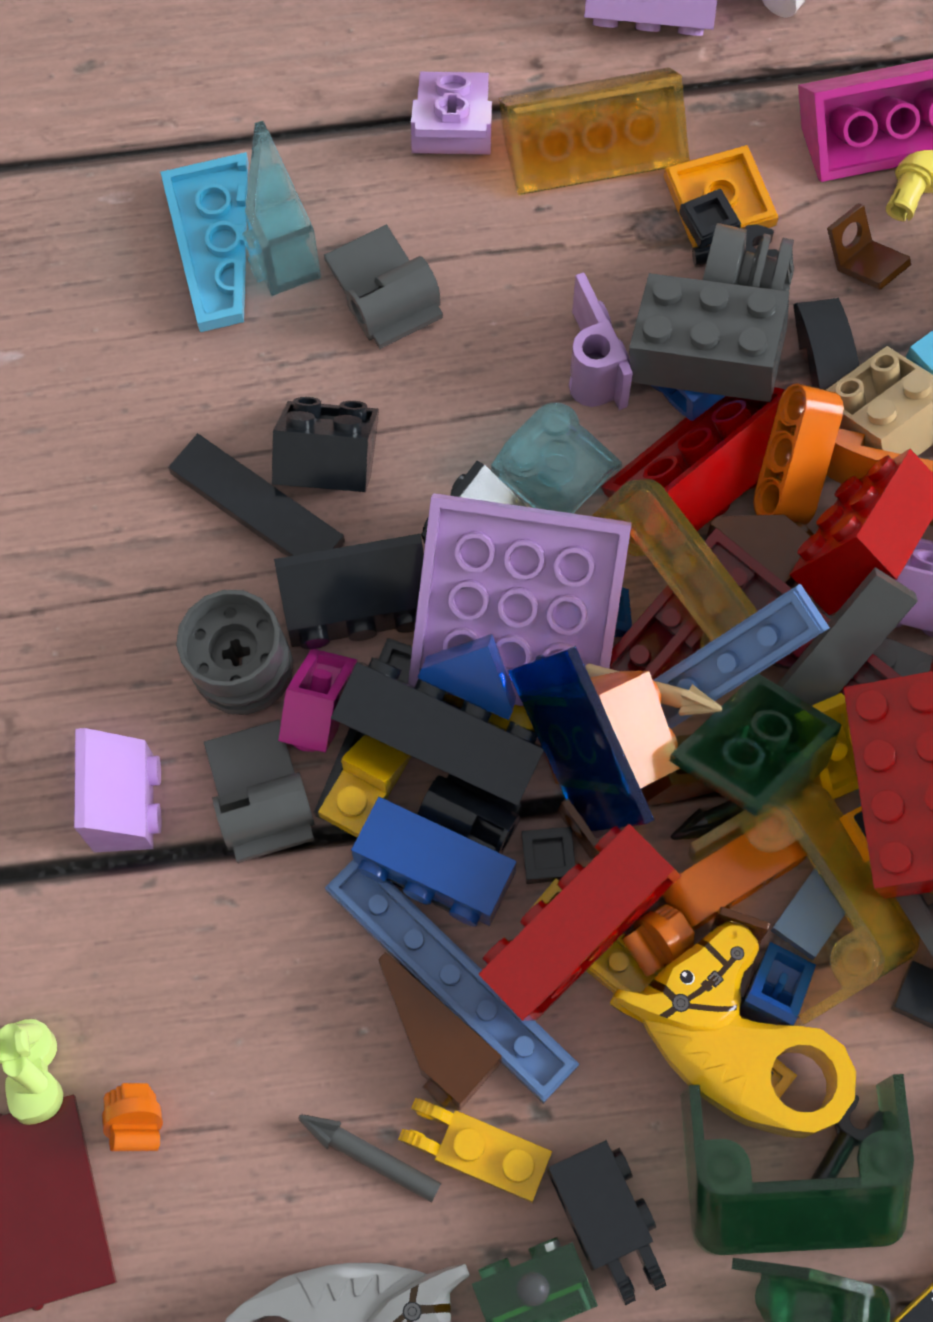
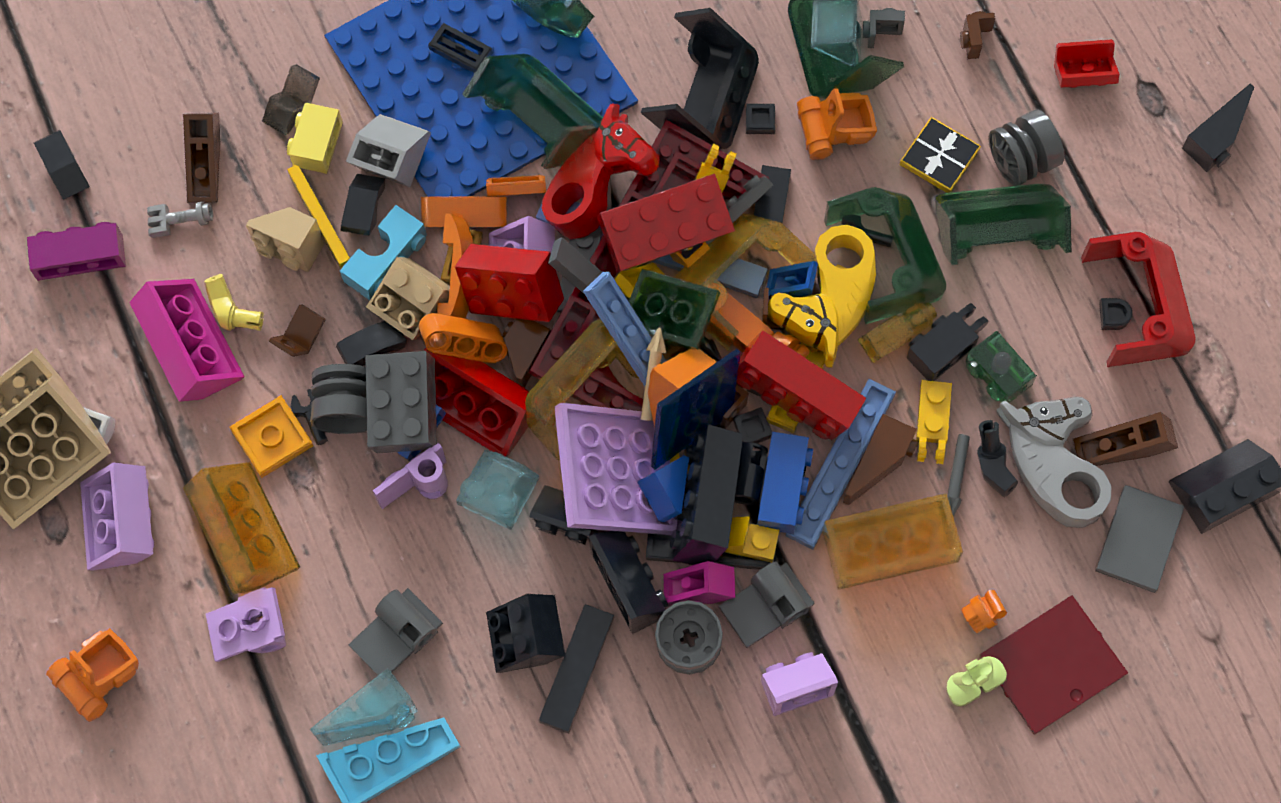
camera: 105 degrees left, 0 degrees up
black tile [679,188,741,249] -> none
none -> clear yellow brick [822,493,963,590]
none -> clear yellow piece [857,302,937,363]
none -> black arm [977,420,1018,497]

